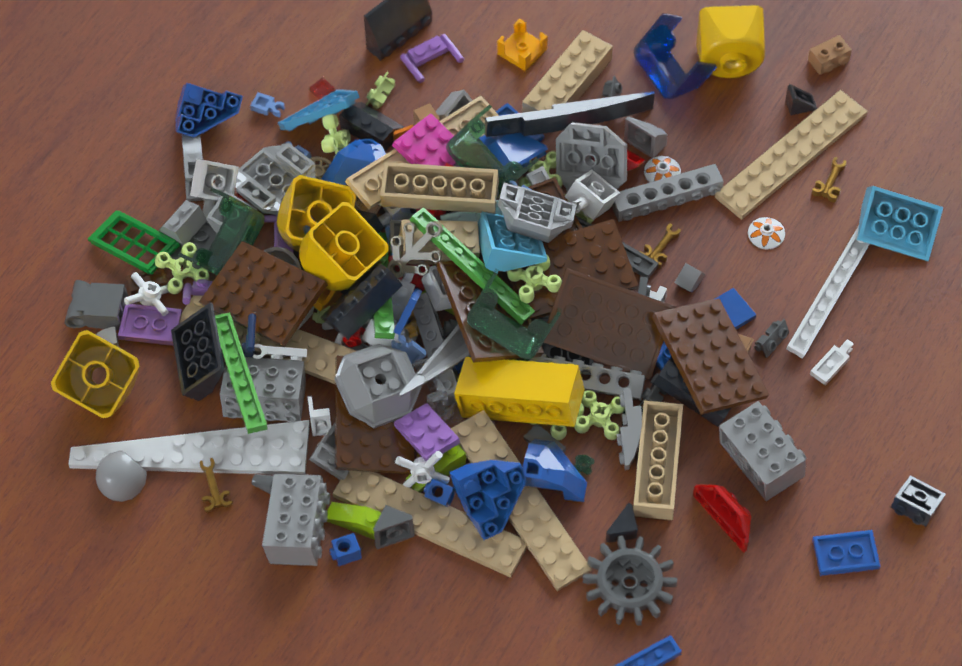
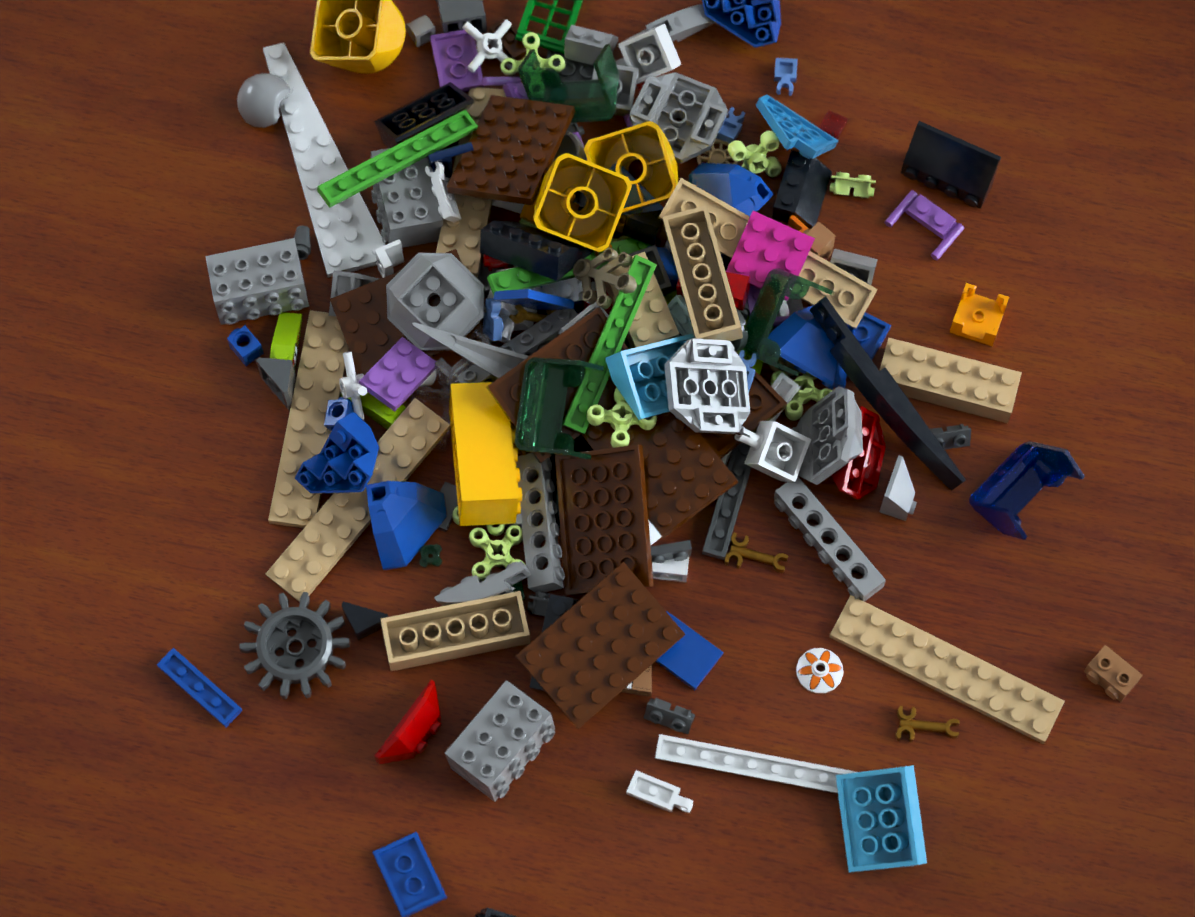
camera: 70 degrees right, 10 degrees up
pearl gold bar [200,458,233,512] -> none
white dish [644,156,681,183] -> none
light grey brick [674,263,706,292] -> none
yellow piece [696,5,765,78] -> none
black slope [785,84,818,116] -> none

